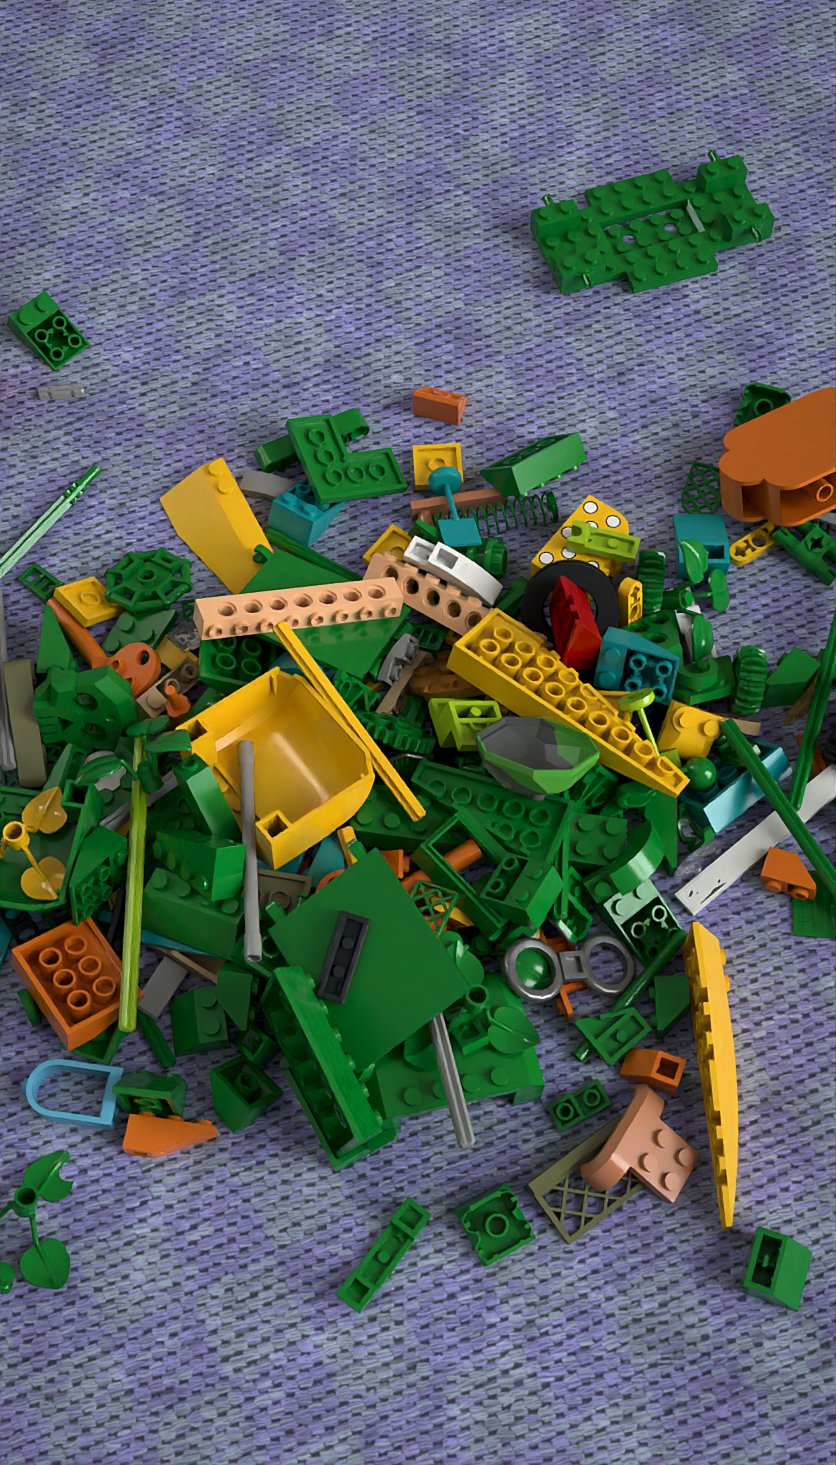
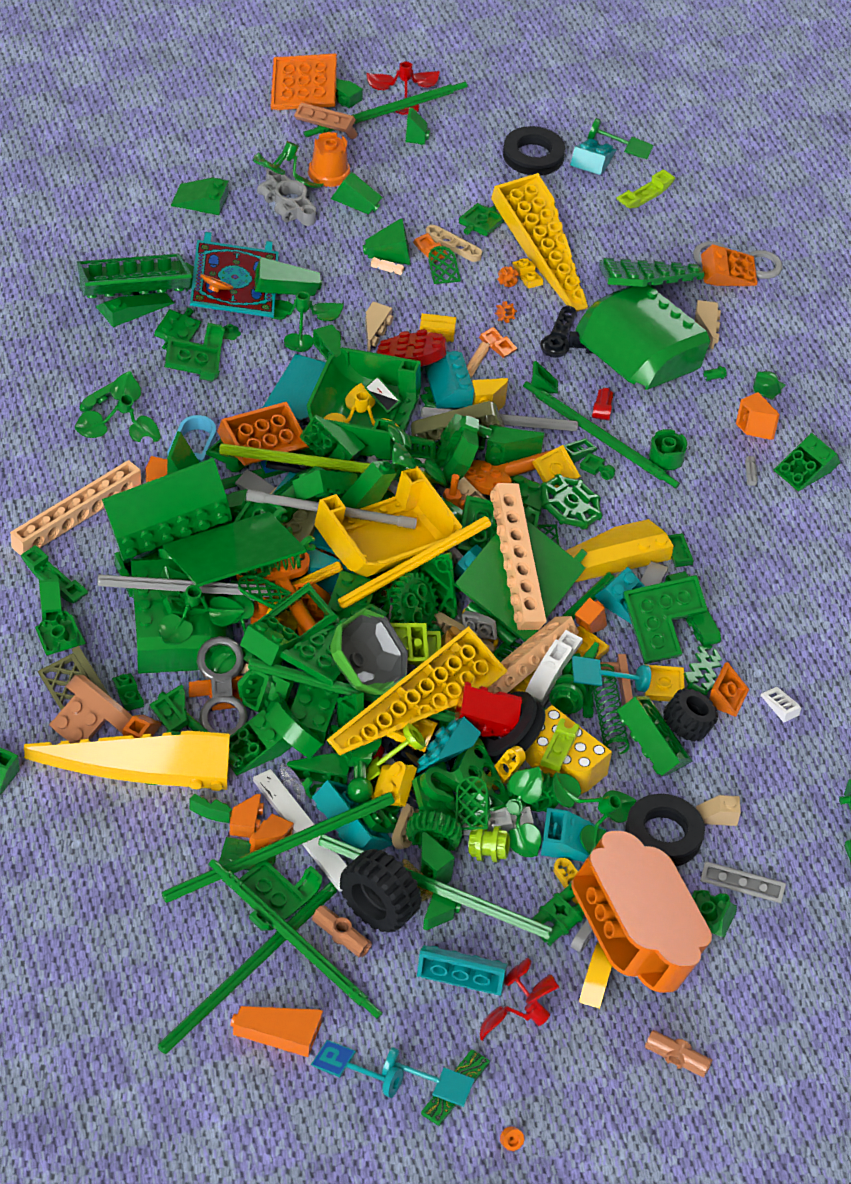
camera: 90 degrees right, 15 degrees down
black slope [313,910,371,1004] -> none
none -> light nougat brick [10,460,141,555]
none -> green slope [39,579,62,621]
none -> green slope [189,793,232,823]
none -> orange slope [229,794,264,838]
none -> green window [456,776,489,830]
none -> lime piece [468,825,510,863]
none -> green plant [552,772,637,854]
none -> orange slope [575,598,607,633]
none -> green plate [580,453,615,480]
none -> black tyre [625,794,705,867]
none -> green brick [648,429,687,470]
none -> black tyre [663,688,718,742]
none -> green plate [668,533,694,567]
none -> piece [684,645,722,696]
none -> tan slope [696,795,741,826]
none -> light grey slope [700,861,786,903]
none -> white slope [761,687,801,723]

